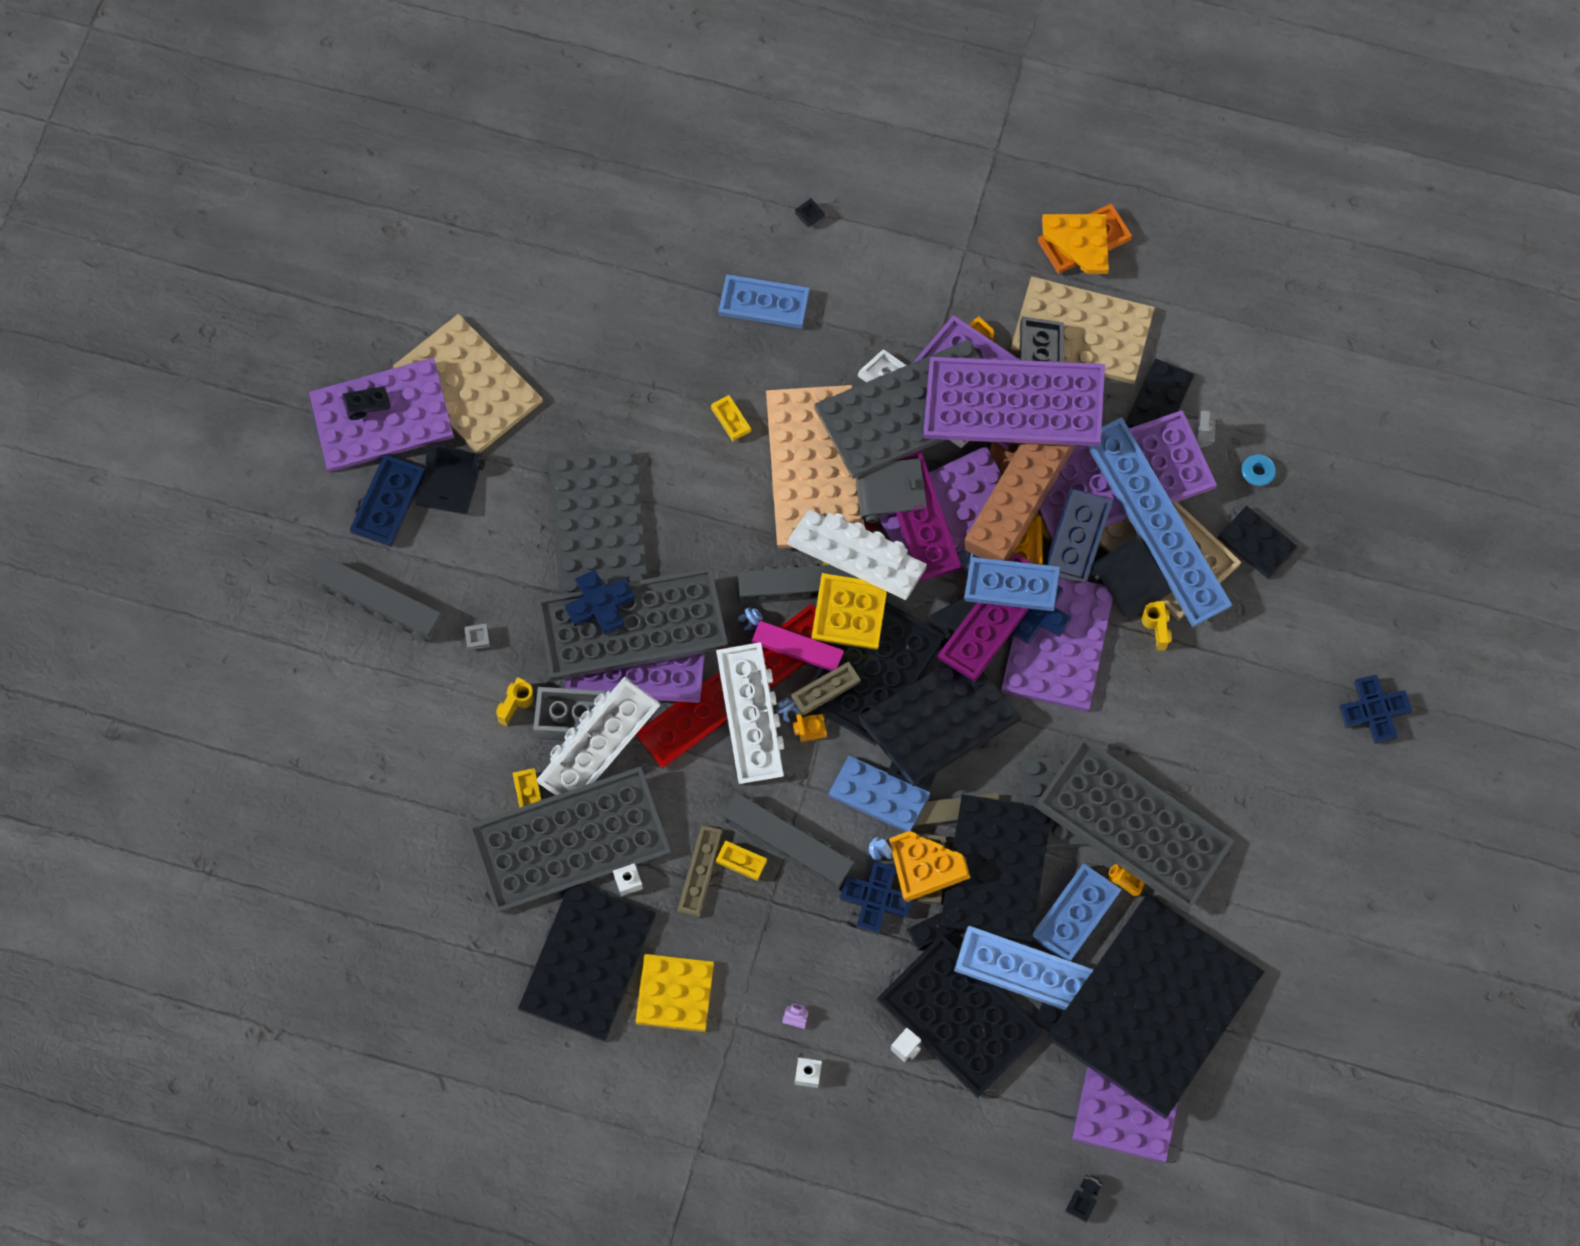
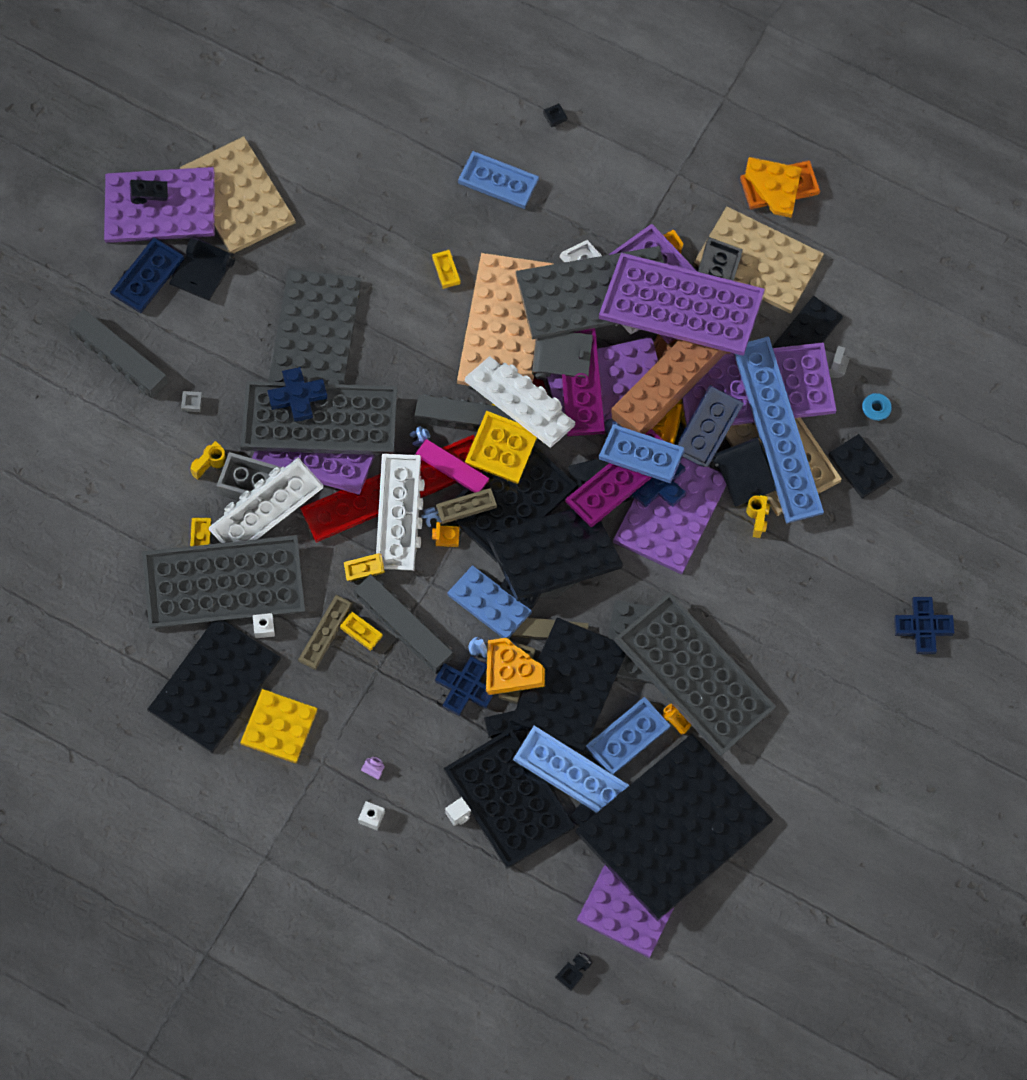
camera: 10 degrees right, 0 degrees up
none -> yellow plate [344,553,385,582]

